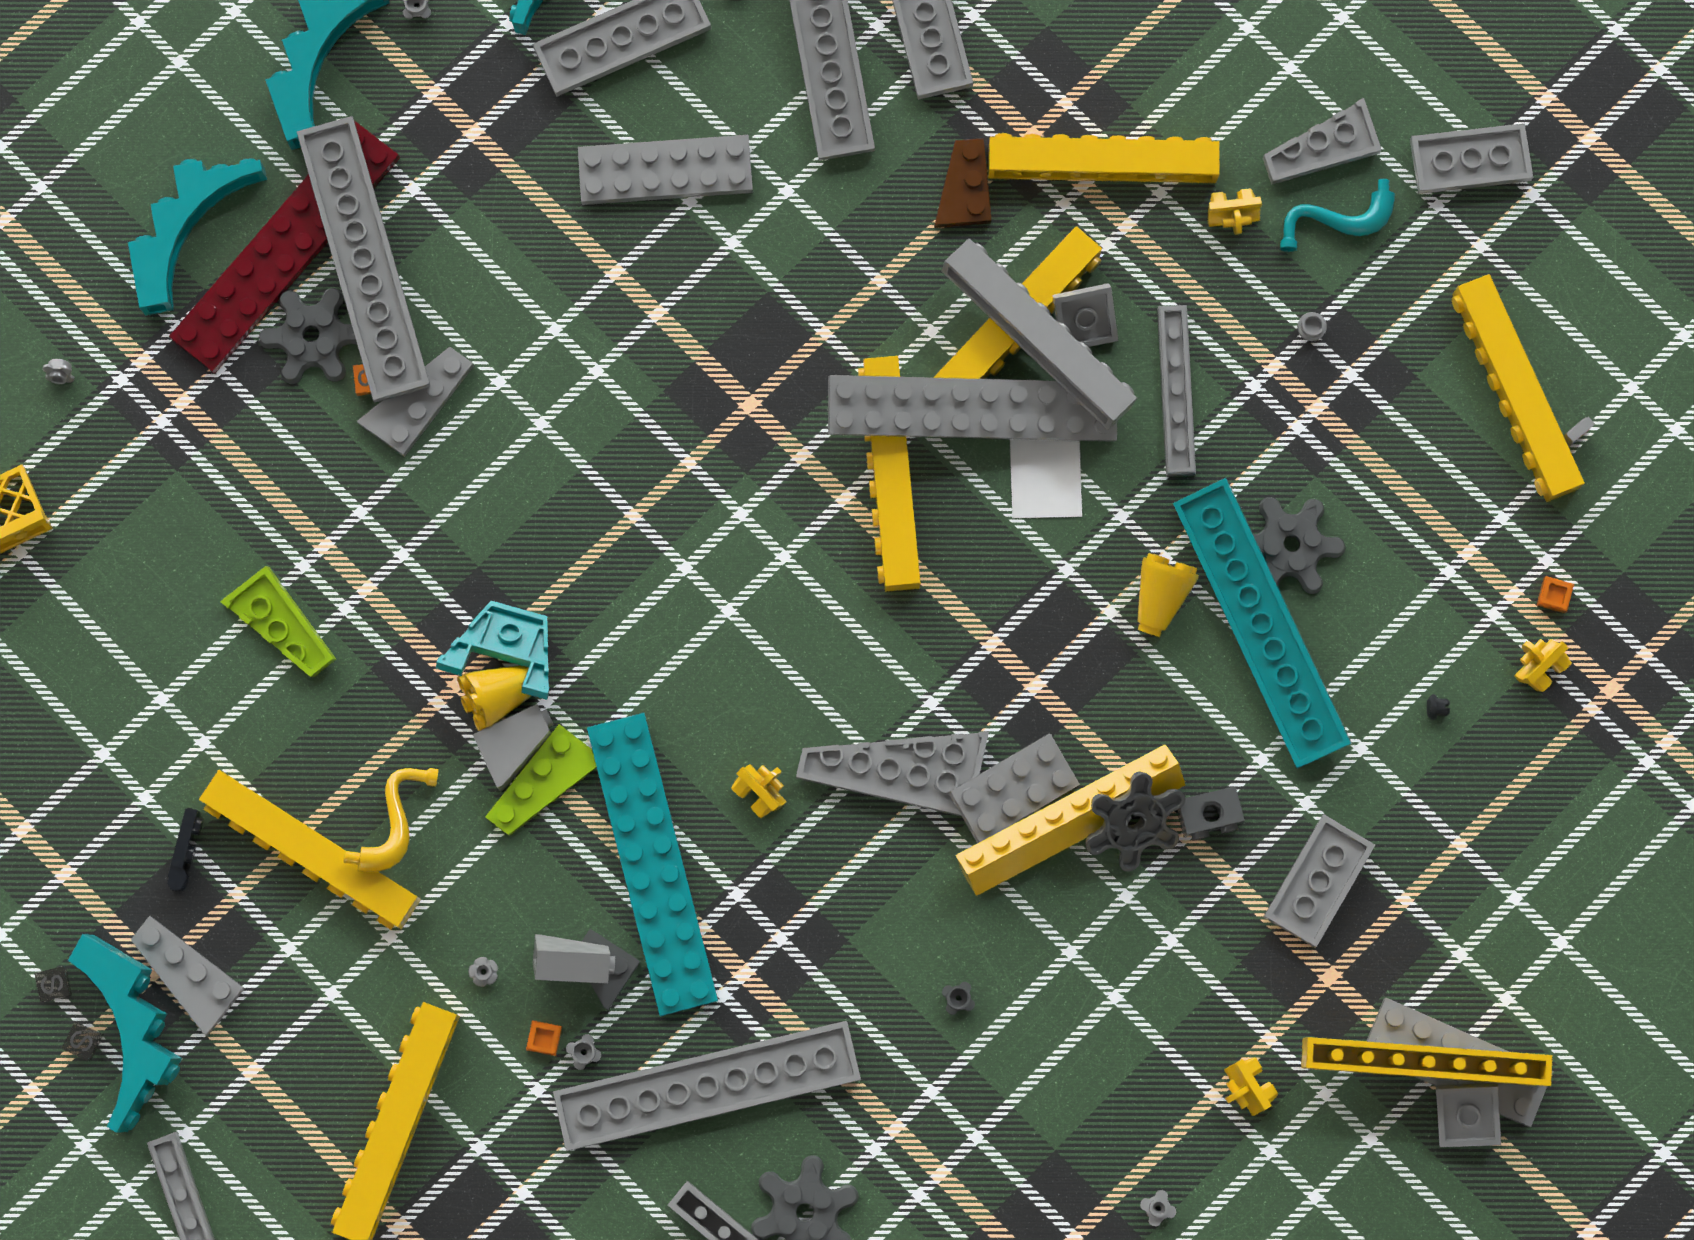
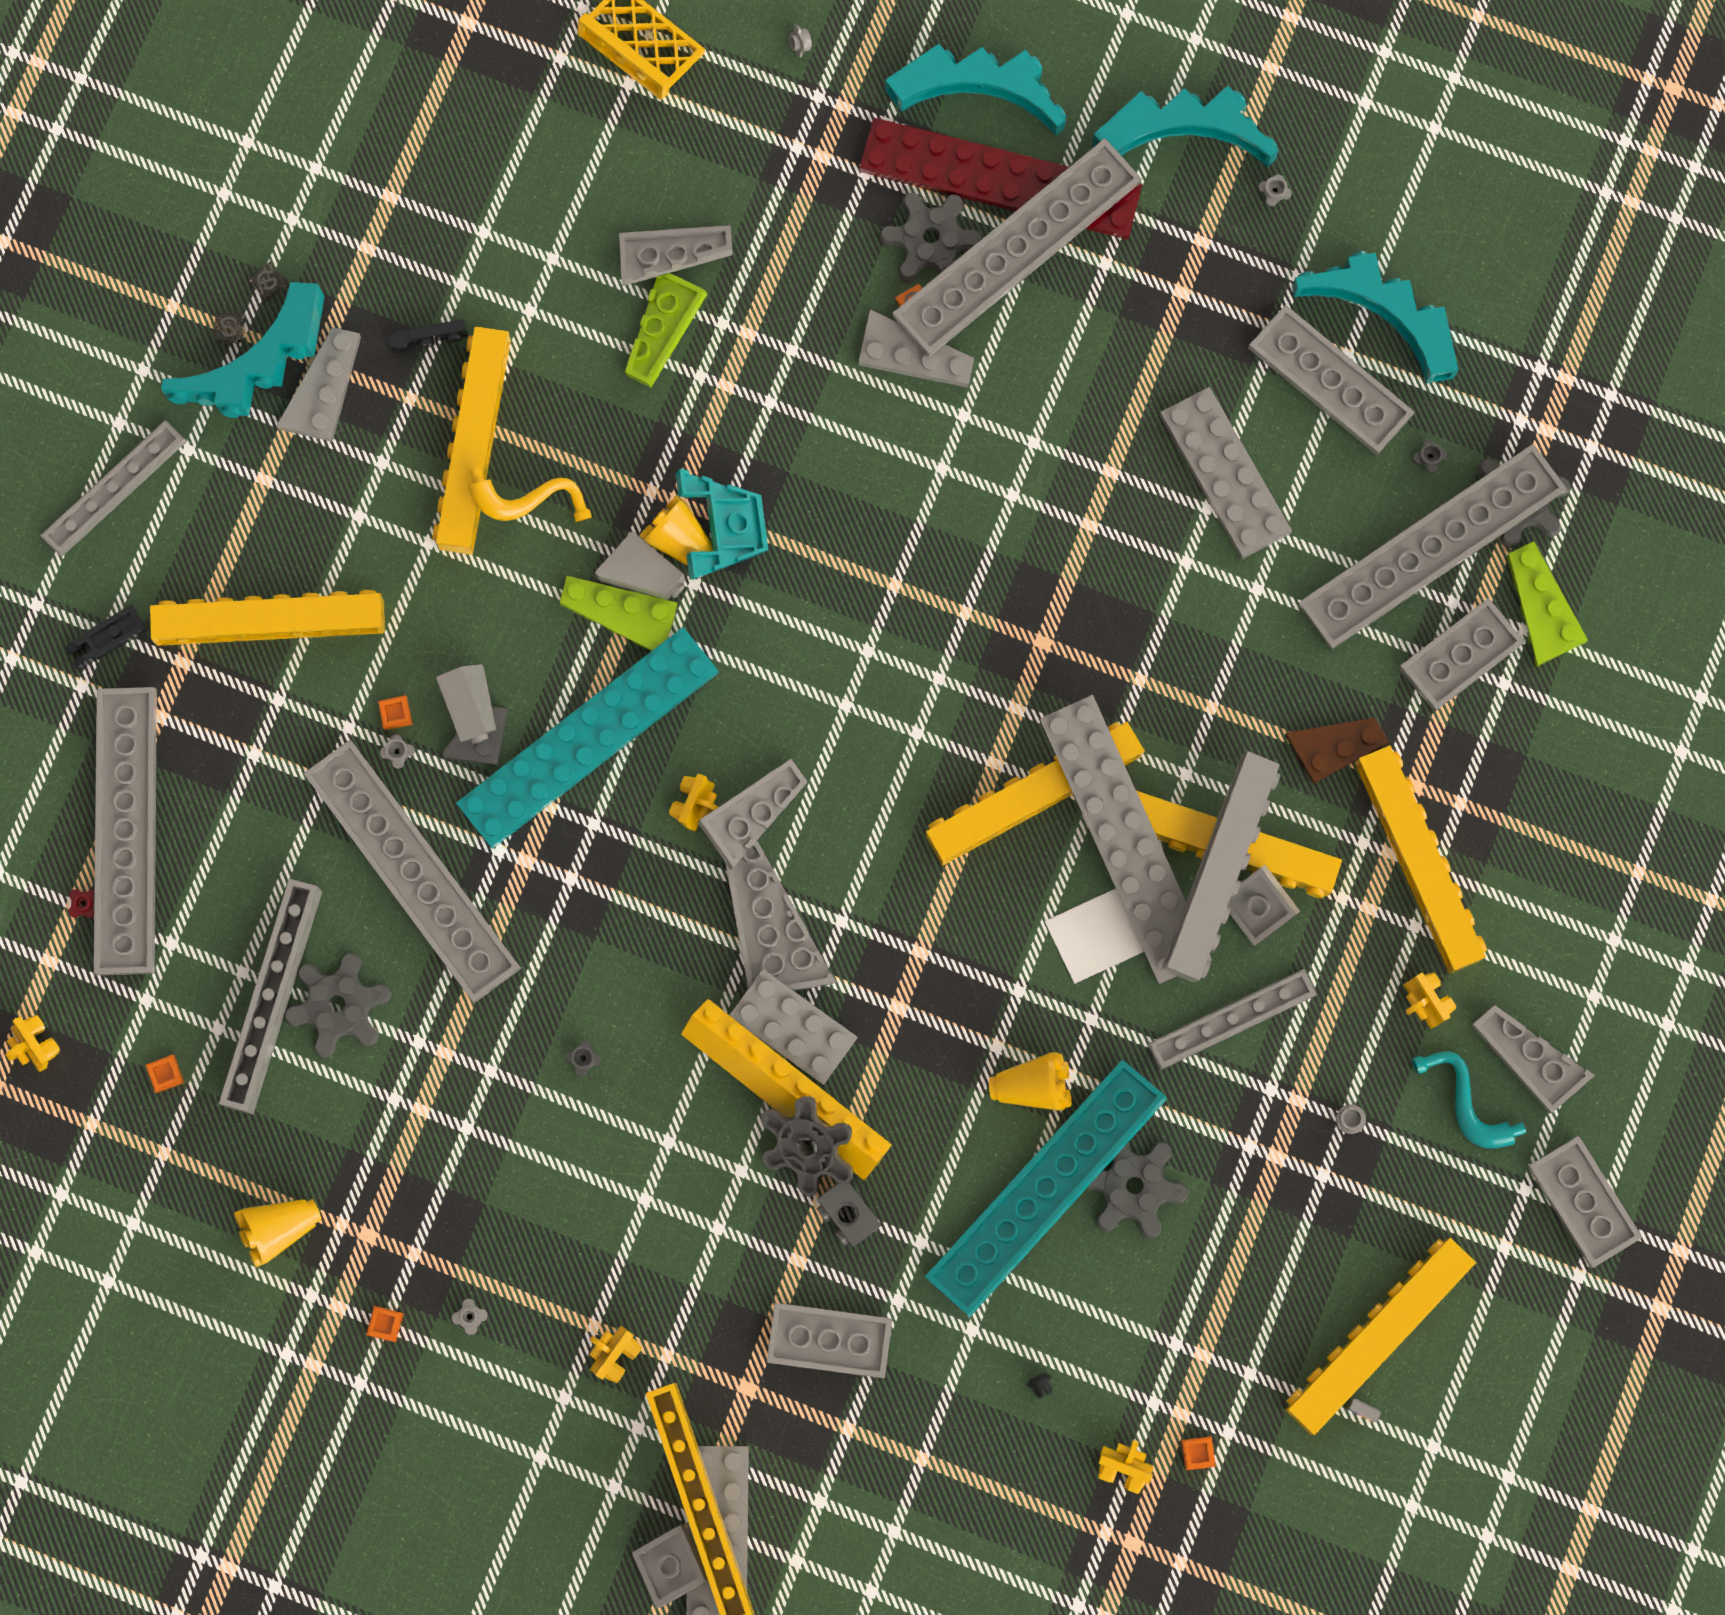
camera: 65 degrees right, 0 degrees up
light grey plate [469,957,498,987] -> none
none -> light grey wing [619,225,733,286]
none -> light grey wing [698,759,807,869]

